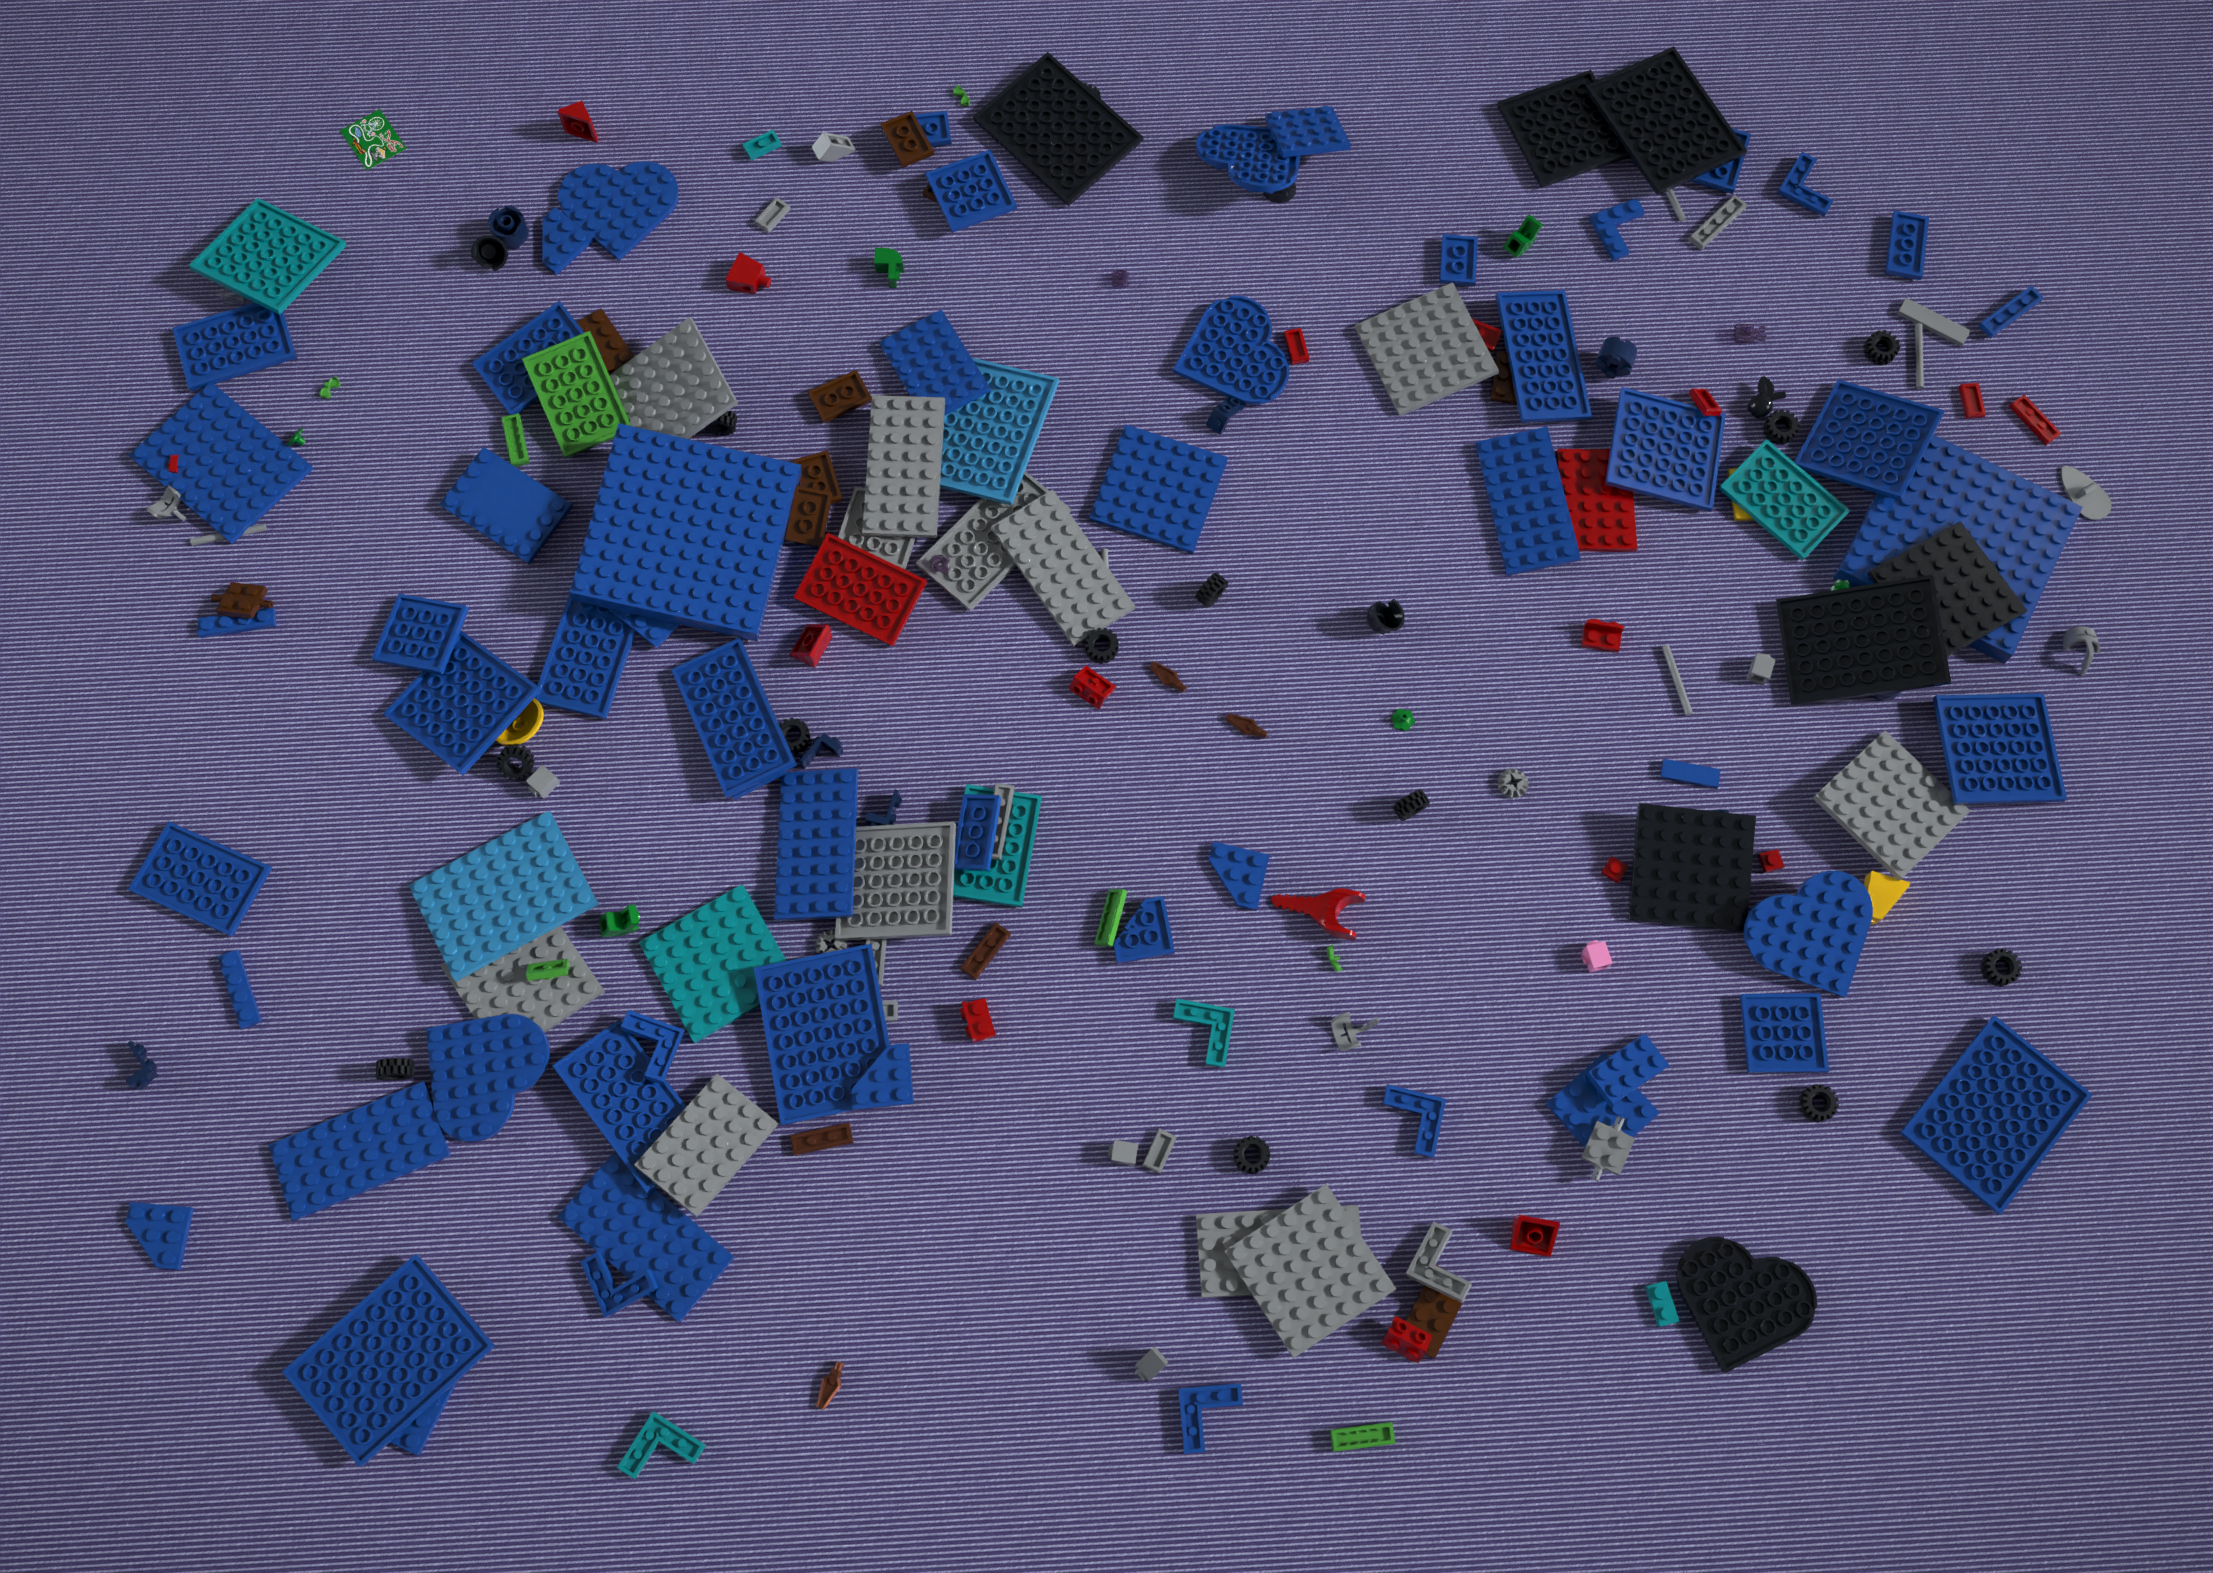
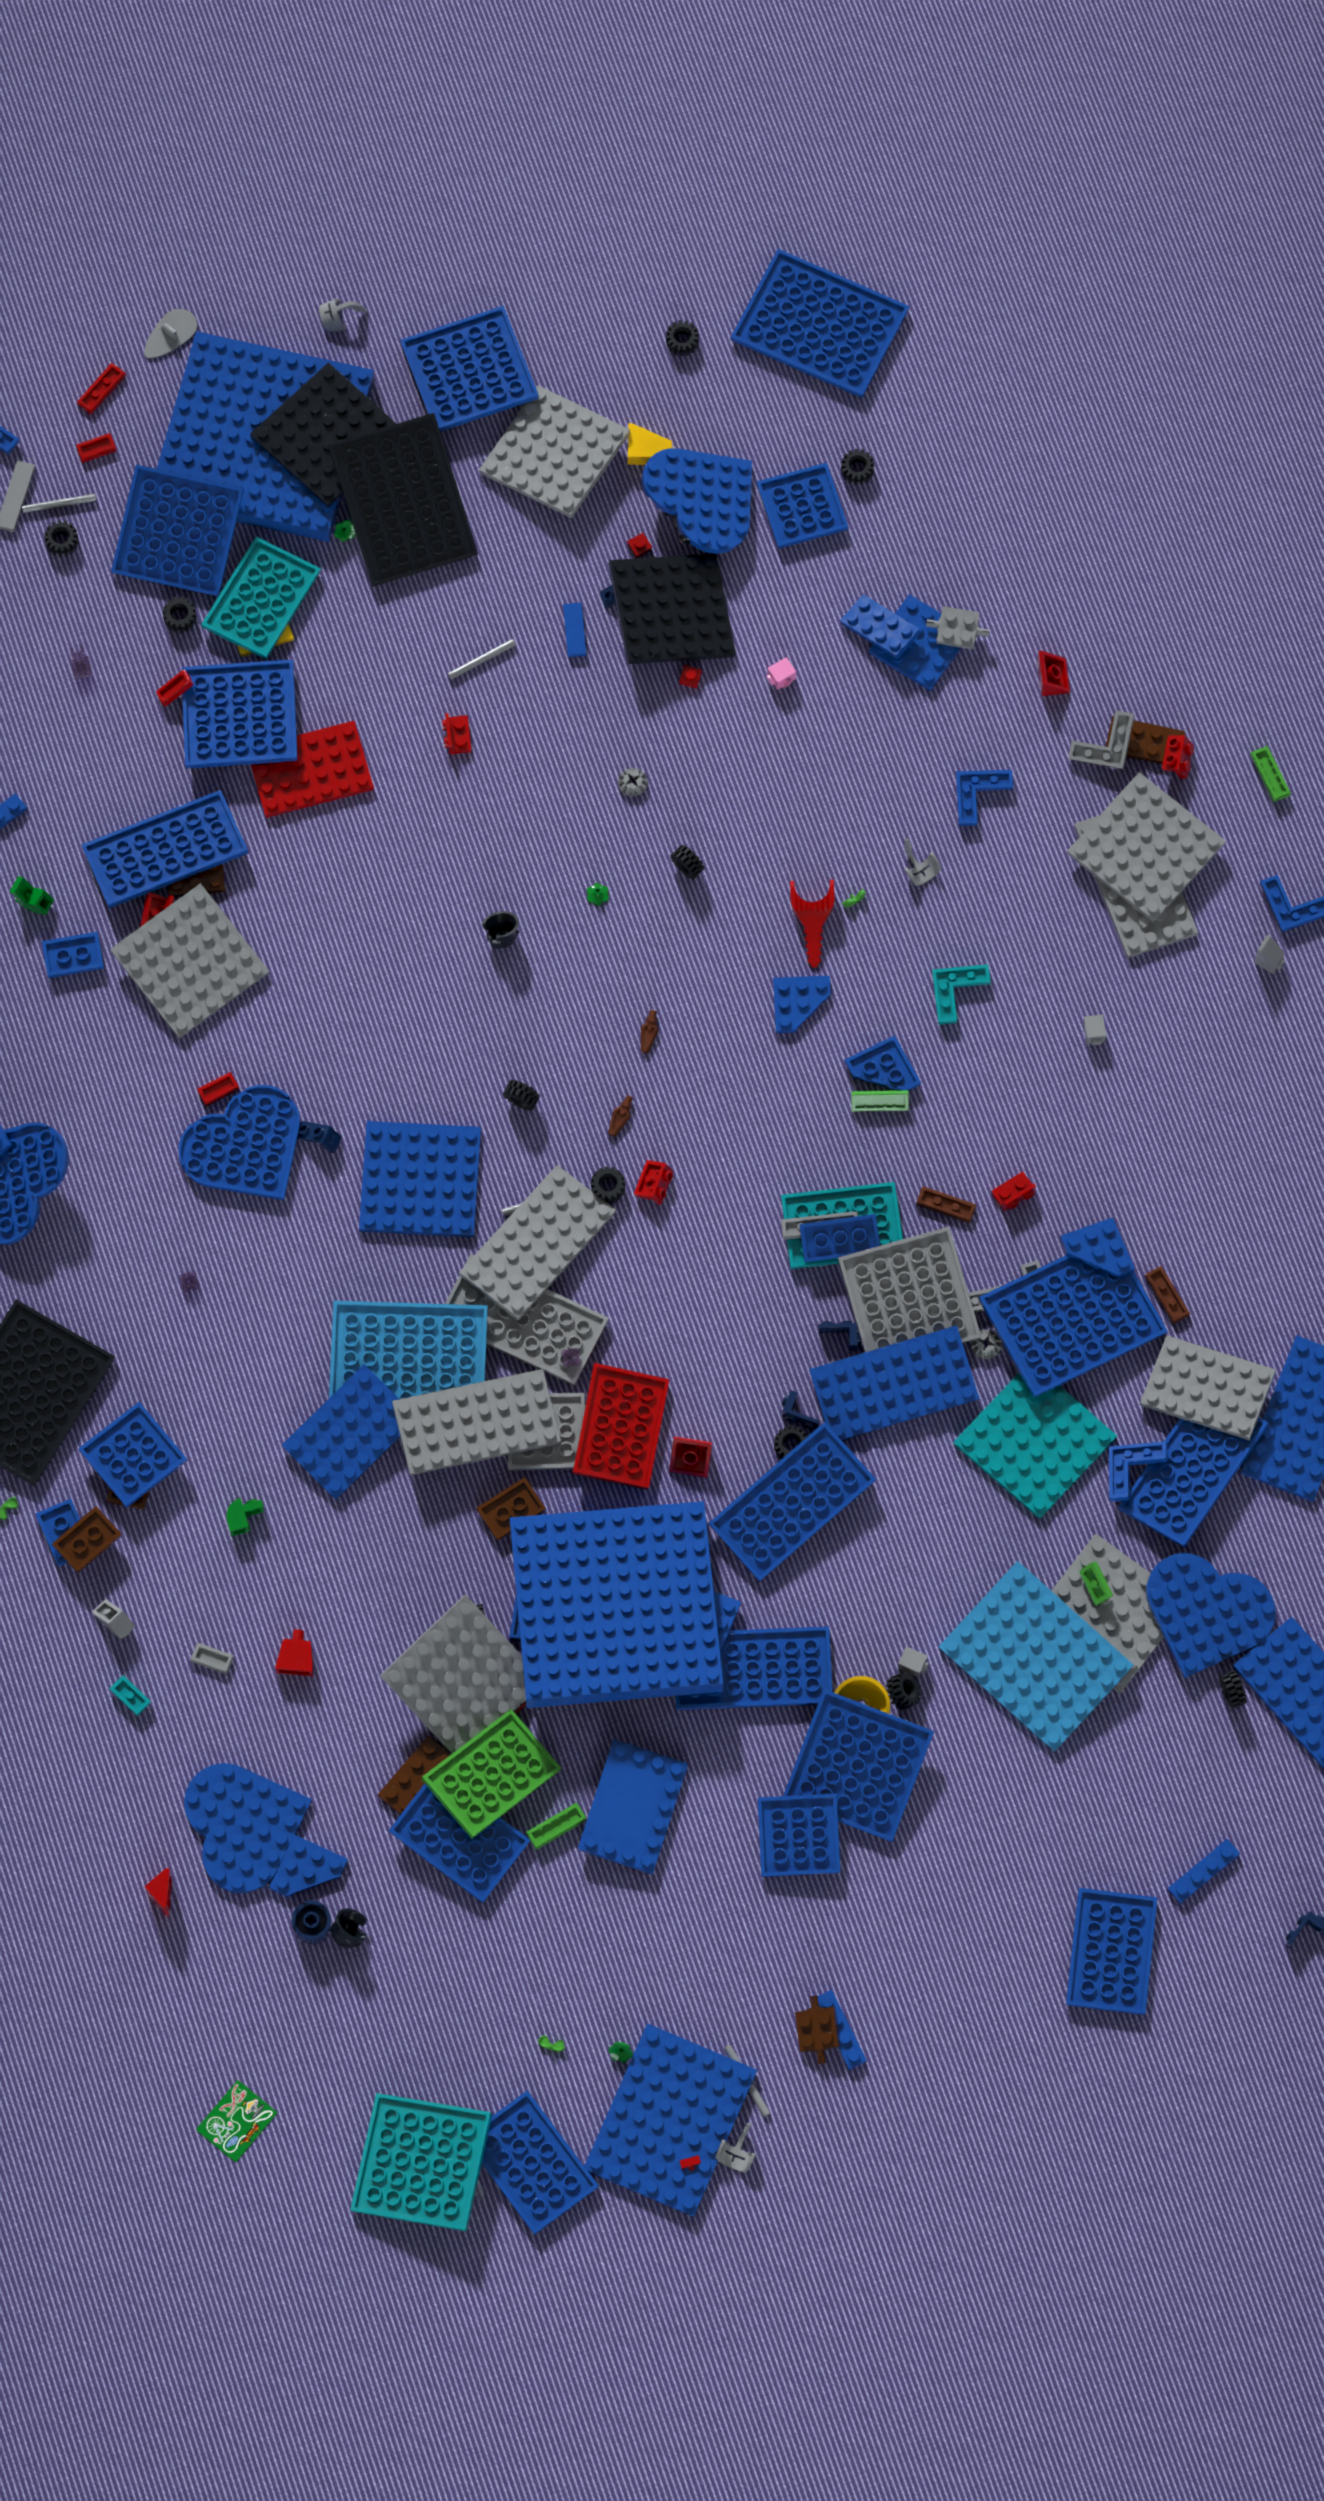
camera: 105 degrees left, 0 degrees up
green brick [599,905,640,937] -> none
reddish brown plate [785,485,833,547] -> none
reddish brown plate [807,369,872,423] -> none
light grey tile [1142,1128,1177,1174] -> none
black tyre [1233,1136,1271,1174] -> none
blue plate [1475,426,1581,576] -> none
dark blue brick [1595,337,1637,379] -> none
teal plate [1645,1281,1680,1327] -> none
black plate [1676,1237,1817,1374] -> none
light grey brick [1746,653,1776,685] -> none
black piece [1747,376,1786,418] -> none

